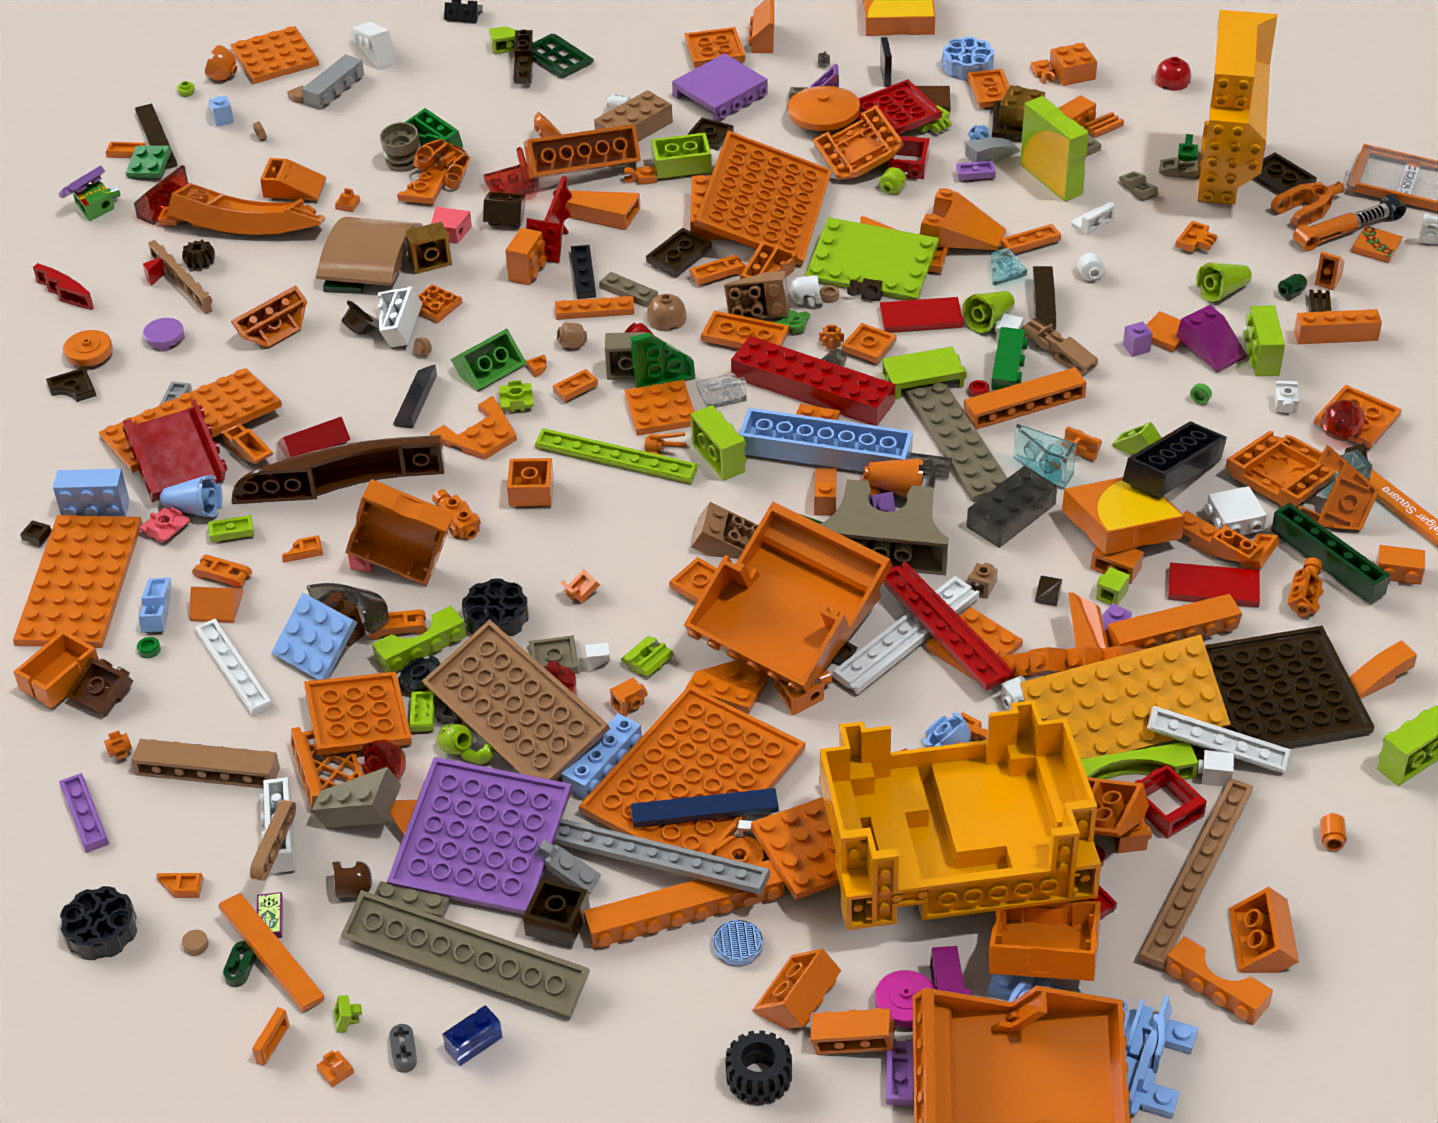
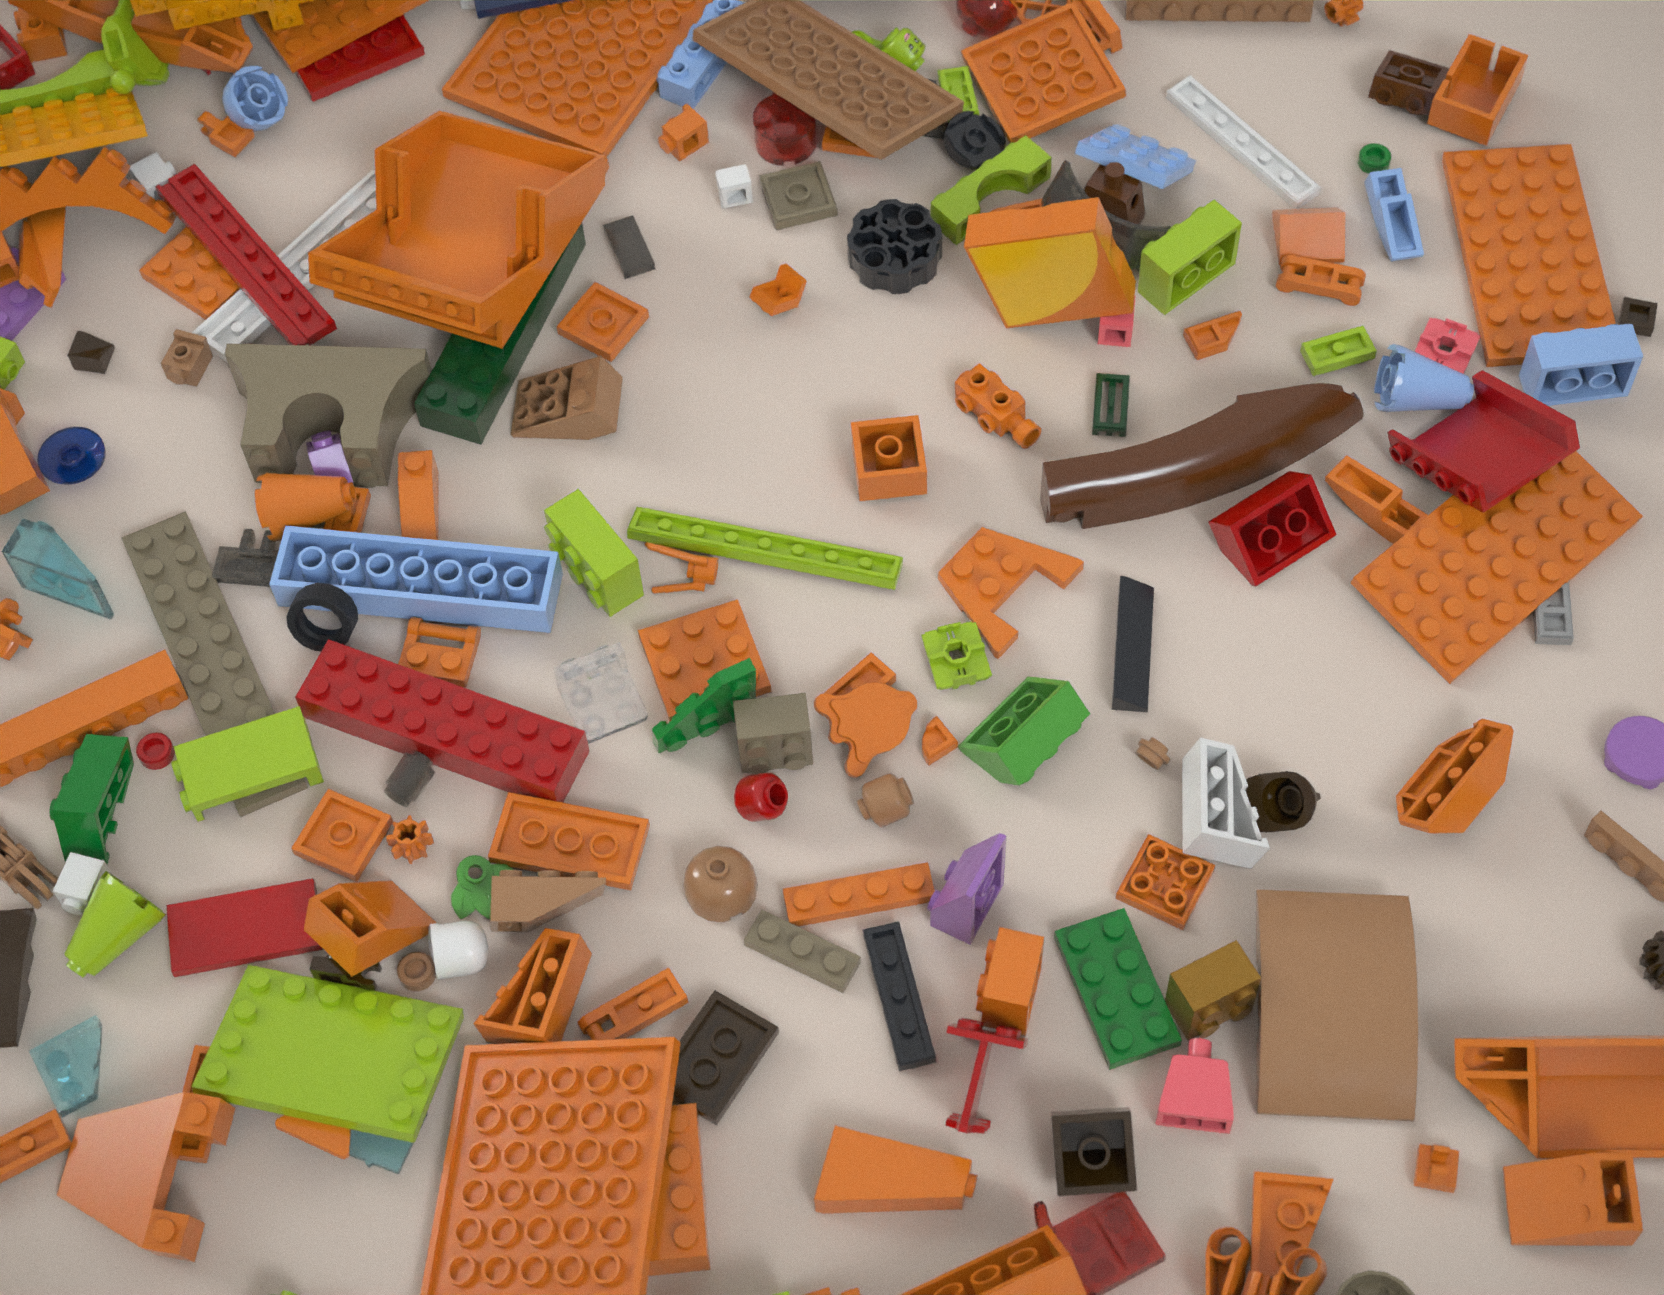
camera: 175 degrees right, 15 degrees up
lime piece [621,635,674,677] -> none
clear smoke brick [967,465,1058,548] -> none
none -> clear blue dish [37,427,106,485]
none -> black tyre [286,583,358,652]
none -> orange slope [304,880,437,976]
none -> clear smoke tile [603,215,655,279]
none -> orange tile [814,682,917,778]
none -> medium lavender slope [927,833,1006,945]
none -> green plate [1054,908,1182,1070]
none -> lime brick [1137,199,1242,315]

